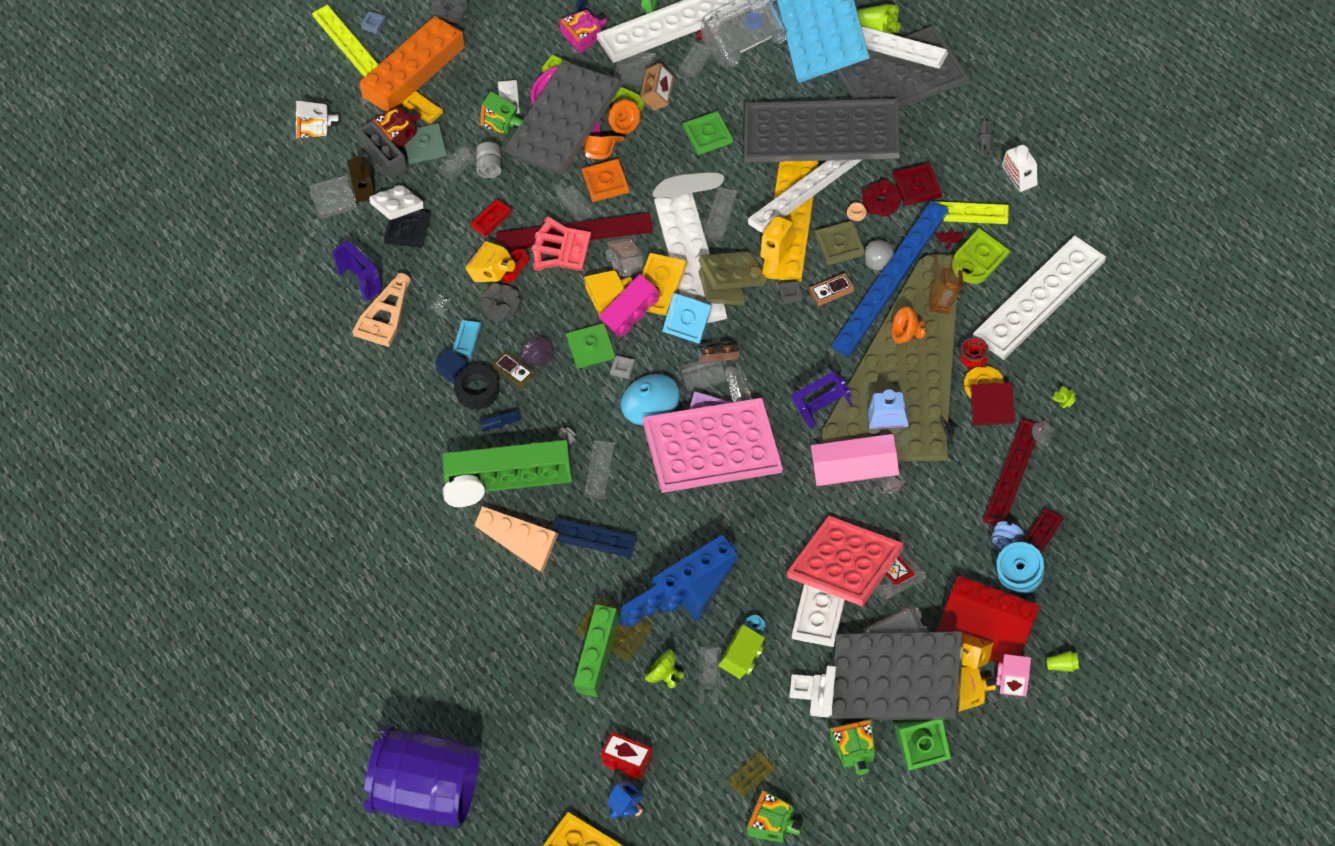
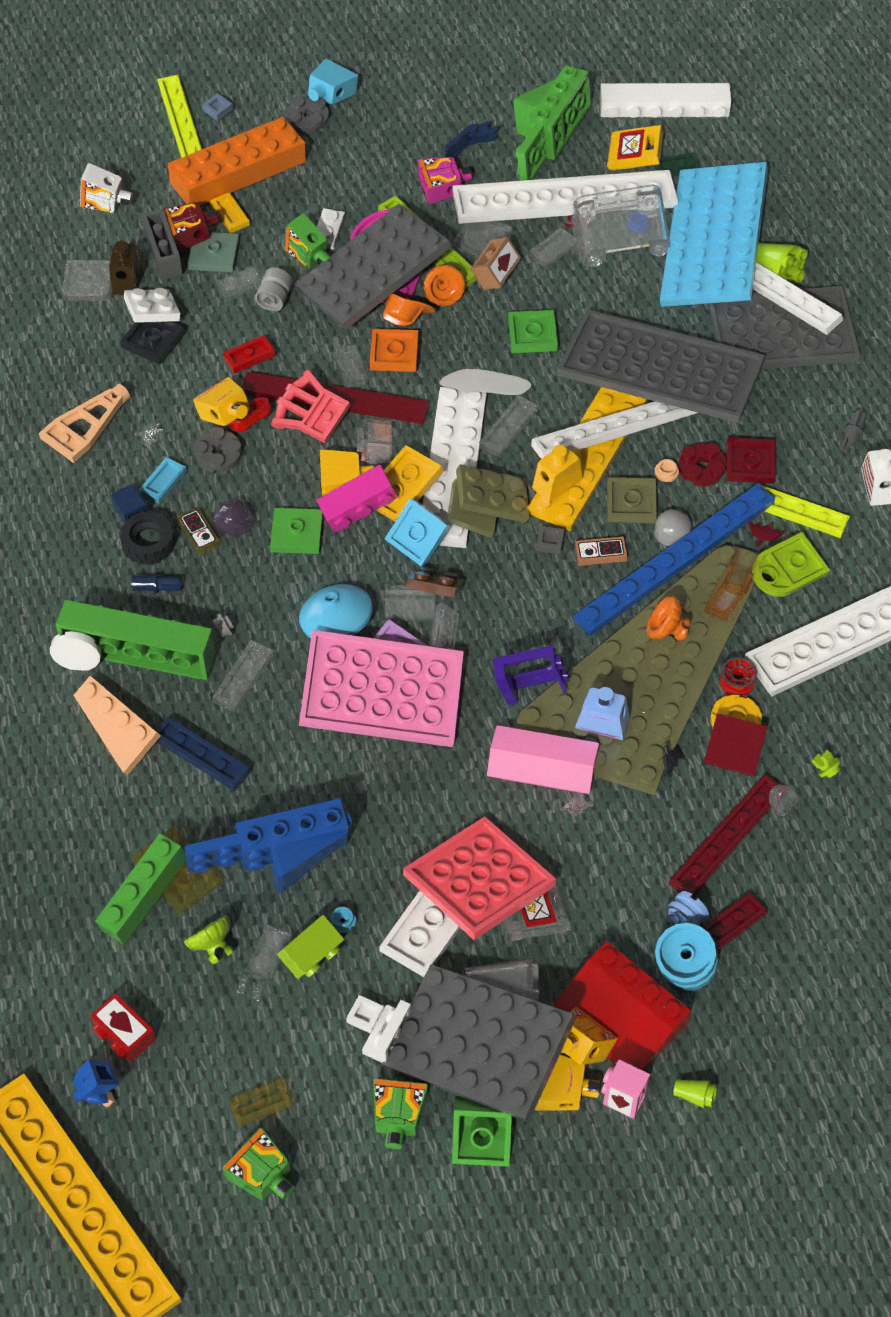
camera: 15 degrees right, 0 degrees up
dark purple panel [332,240,382,301] -> none
light grey tile [610,355,636,379] -> none

